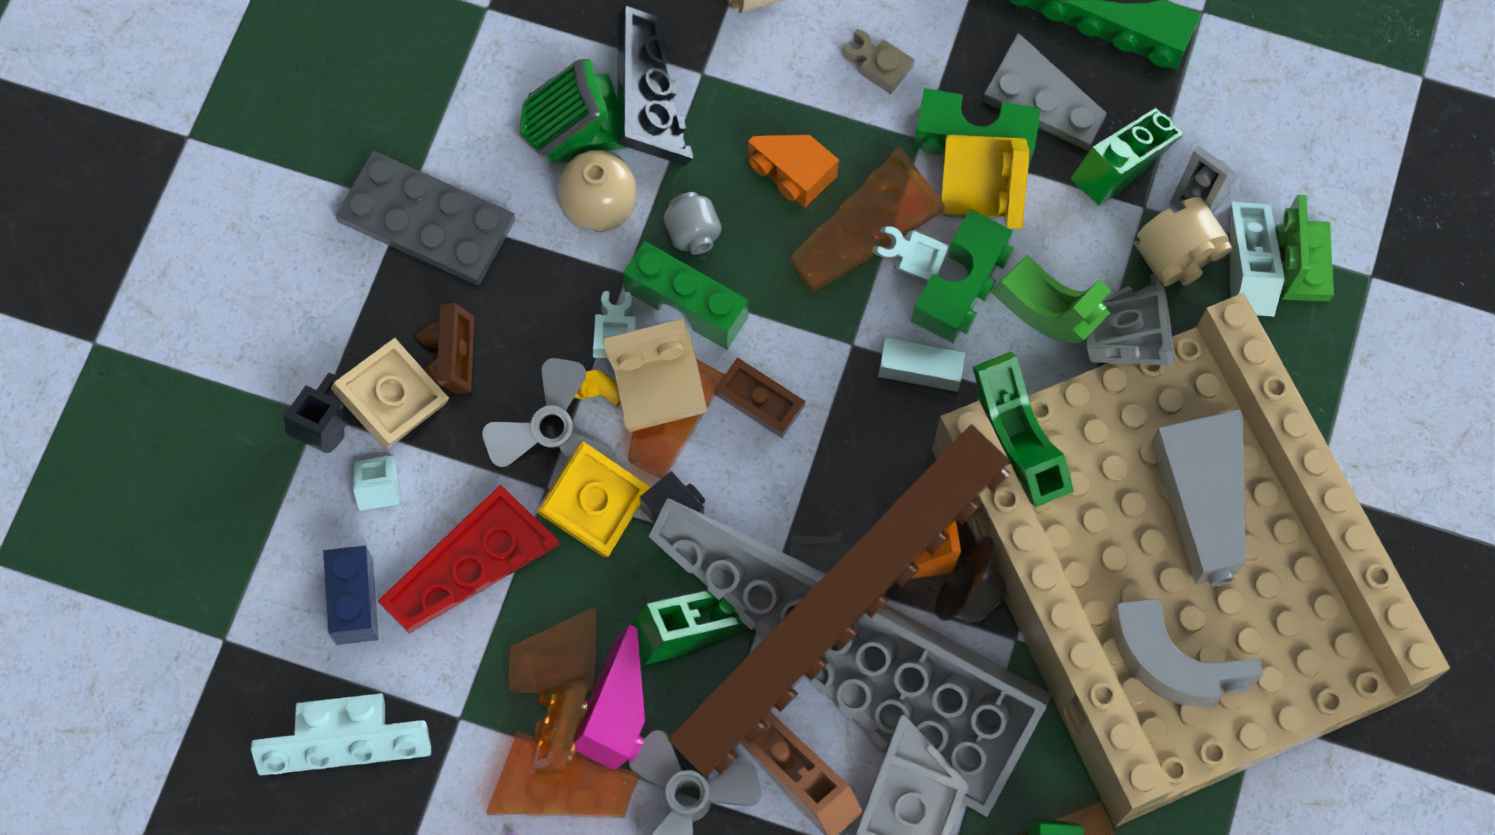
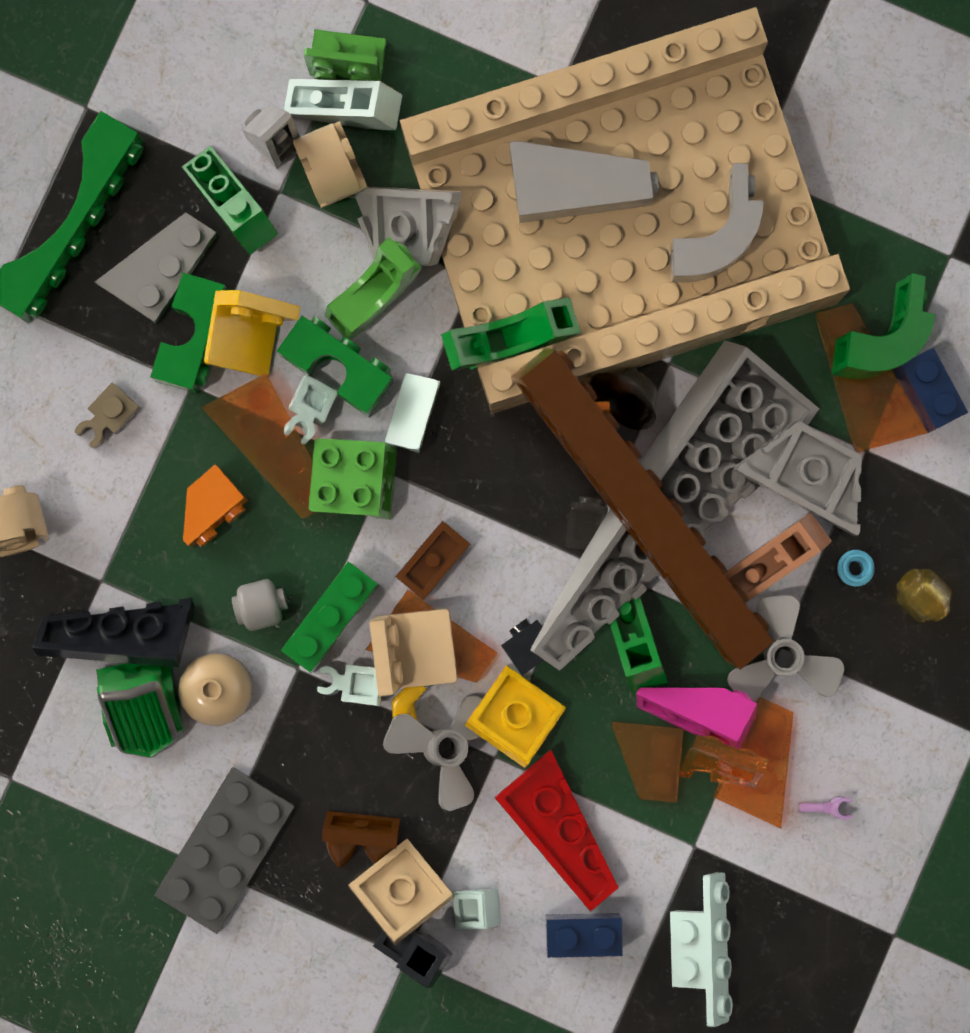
camera: 80 degrees left, 15 degrees up
none -> bright green bracket [309,438,397,520]

